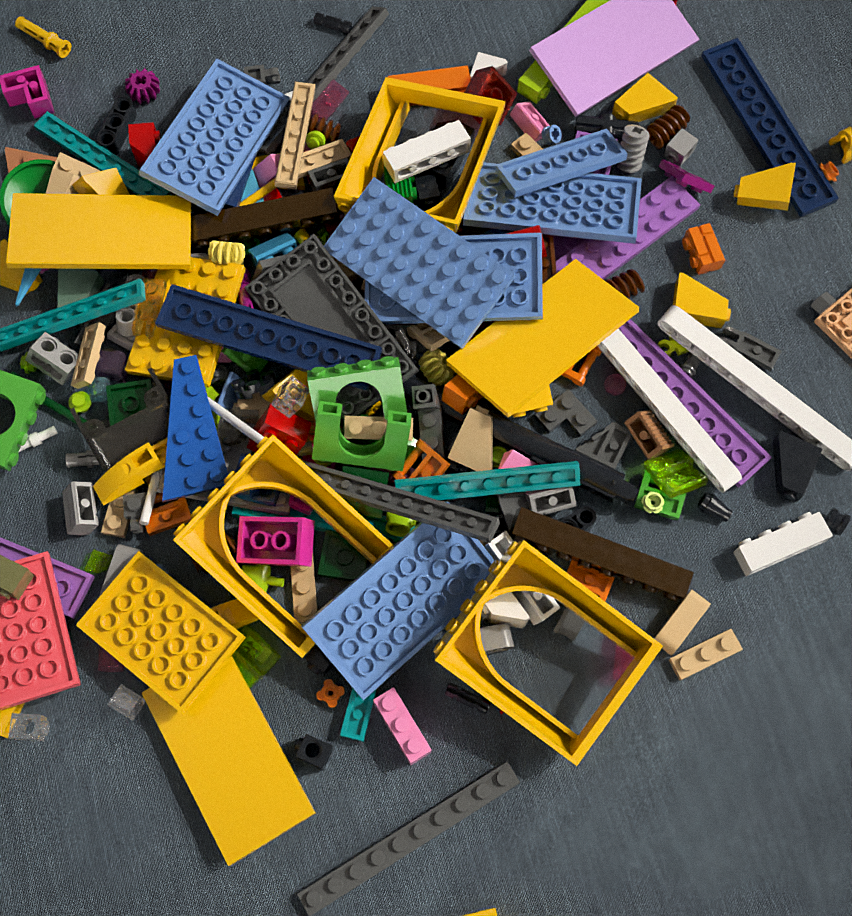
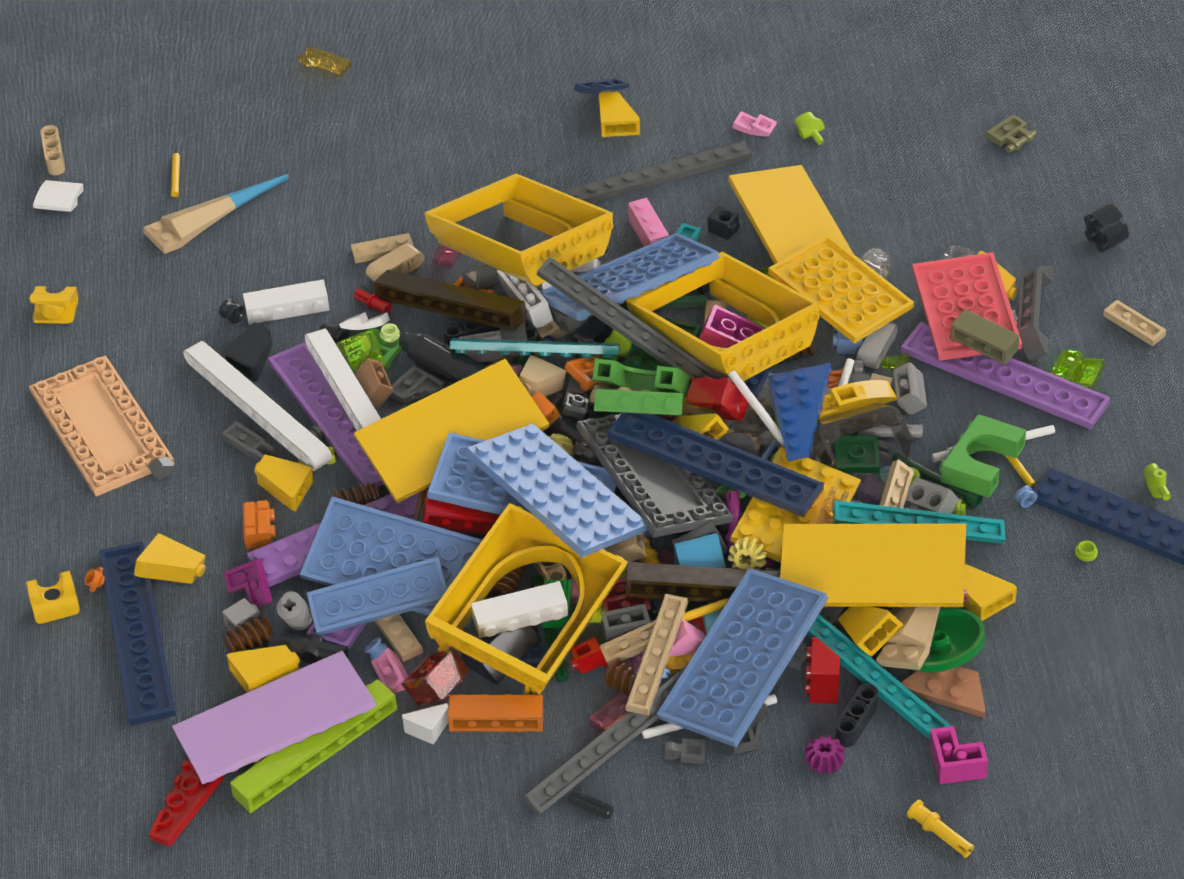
camera: 165 degrees left, 25 degrees down
clear brick [271,376,309,418] -> none
lime plate [305,131,326,150] -> none
none -> white slope [339,312,390,330]
none -> red axle [353,289,392,314]

